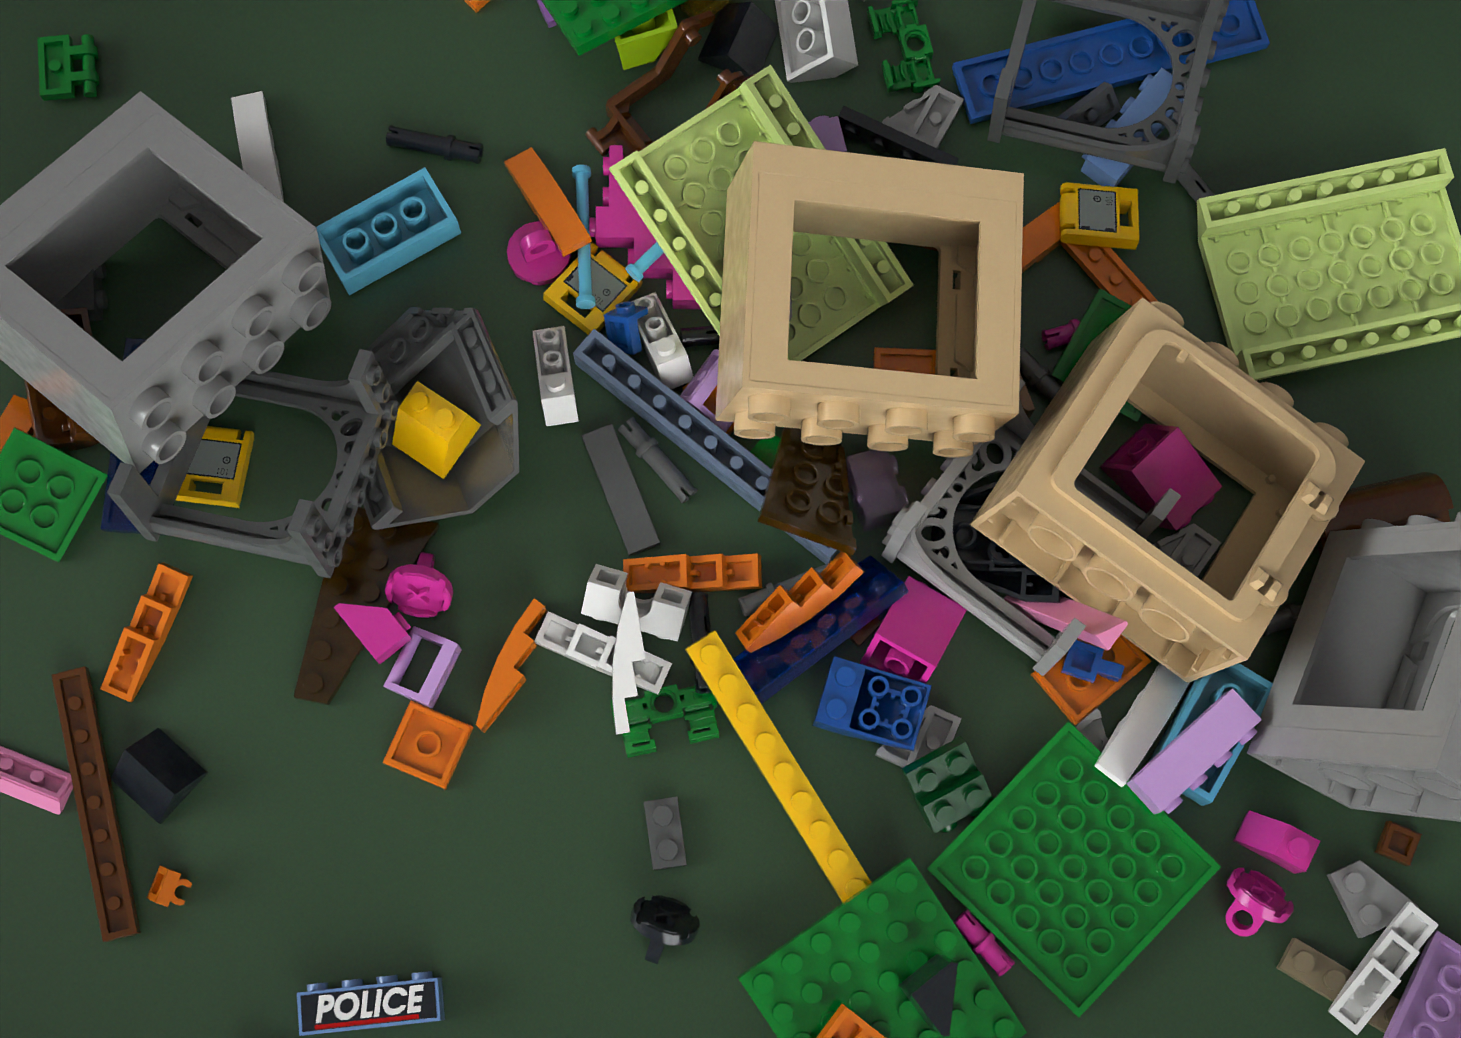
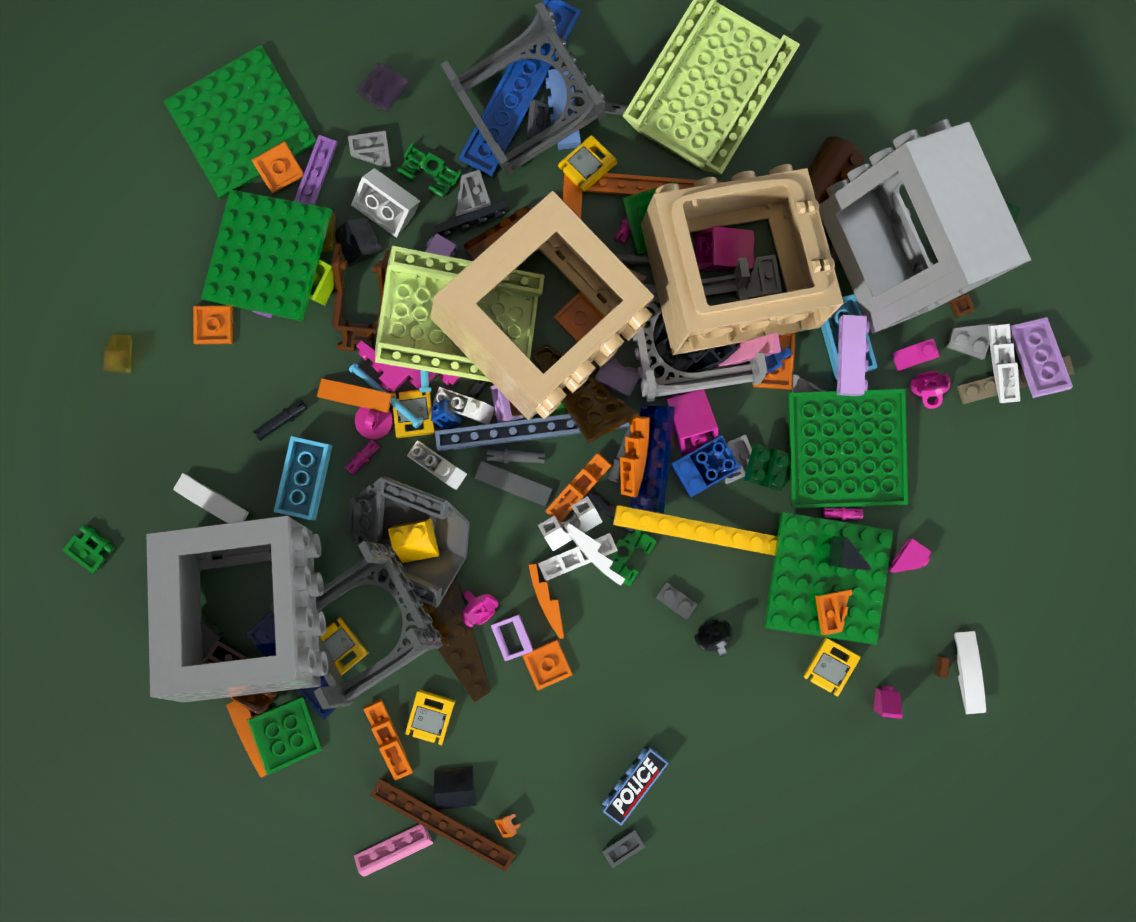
camera: 35 degrees left, 10 degrees up
dark pink slope [334,603,412,664] -> none
white slope [1095,664,1190,787] -> none
none -> dark pink pin [345,439,380,475]
none -> container [405,689,455,745]

